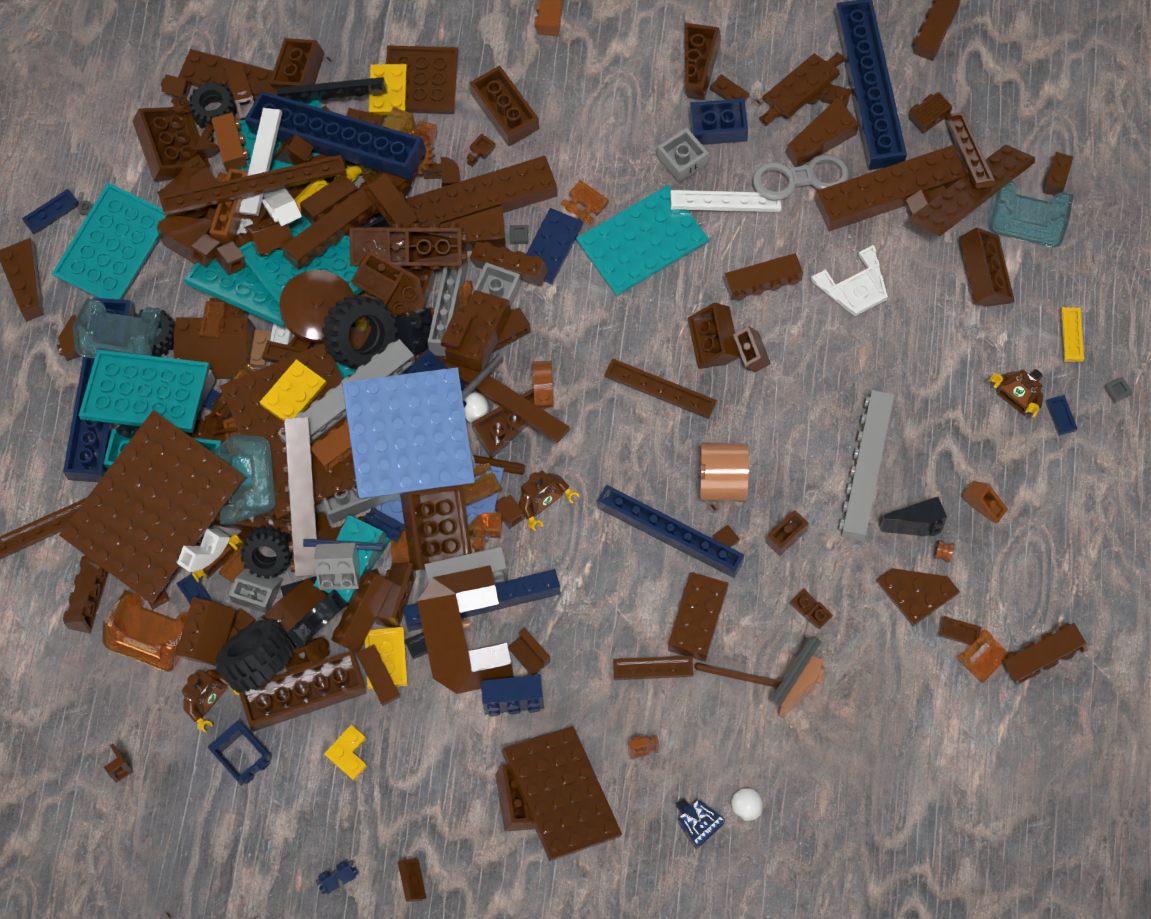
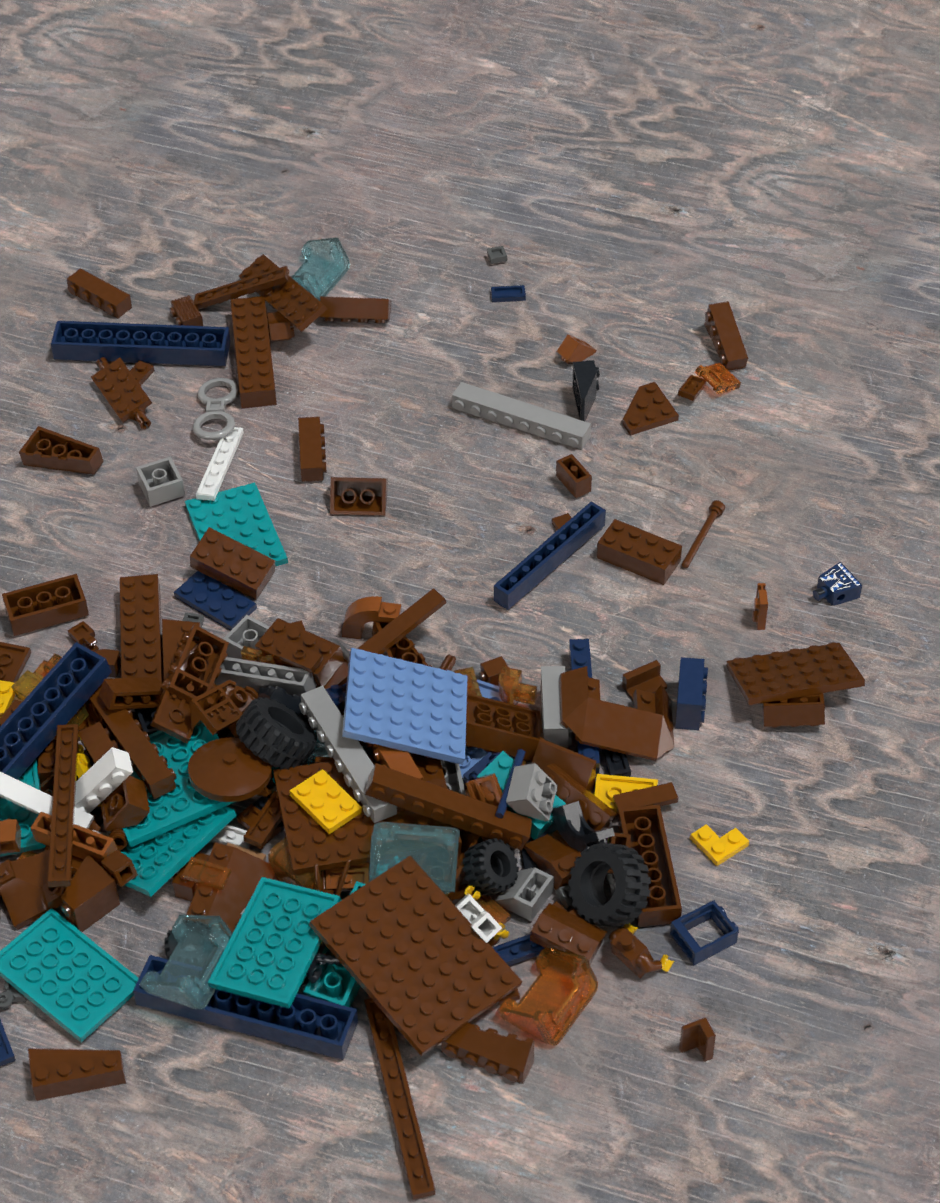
camera: 80 degrees left, 20 degrees down
reddish brown slope [57,315,85,361] -> none
reddish brown brick [216,241,244,275] -> none
reddish brown slope [274,135,314,165] -> none
dark blue hinge [315,860,359,894] -> none
reddish brown plate [398,859,427,902] -> none
reddish brown brick [470,242,549,286] -> none
reddish brown torso [519,471,579,532] -> none
clear orange plate [561,180,609,225] -> none
reddish brown plate [605,358,717,419] -> none
reddish brown plate [613,656,694,680] -> none
dark blue brick [690,98,748,145] -> none
nougat brick [700,442,749,501] -> none
reddish brown plate [710,74,750,101] -> none
white hair [731,788,764,821] -> none
reddish brown brick [733,326,771,372] -> none
dark grey axle [771,636,821,706] -> none
nougat slope [779,656,826,718] -> none
reddish brown wedge [786,97,859,167] -> none
reddish brown slope [789,588,833,629] -> none
white wing [811,245,888,316] -> none
dark orange wheel [935,540,955,563] -> none
torso [988,369,1043,418] -> none
reddish brown brick [1043,152,1074,198] -> none
yellow plate [1061,307,1084,362] -> none
none -> reddish brown brick [190,527,275,600]
none -> dark orange plate [466,773,509,811]

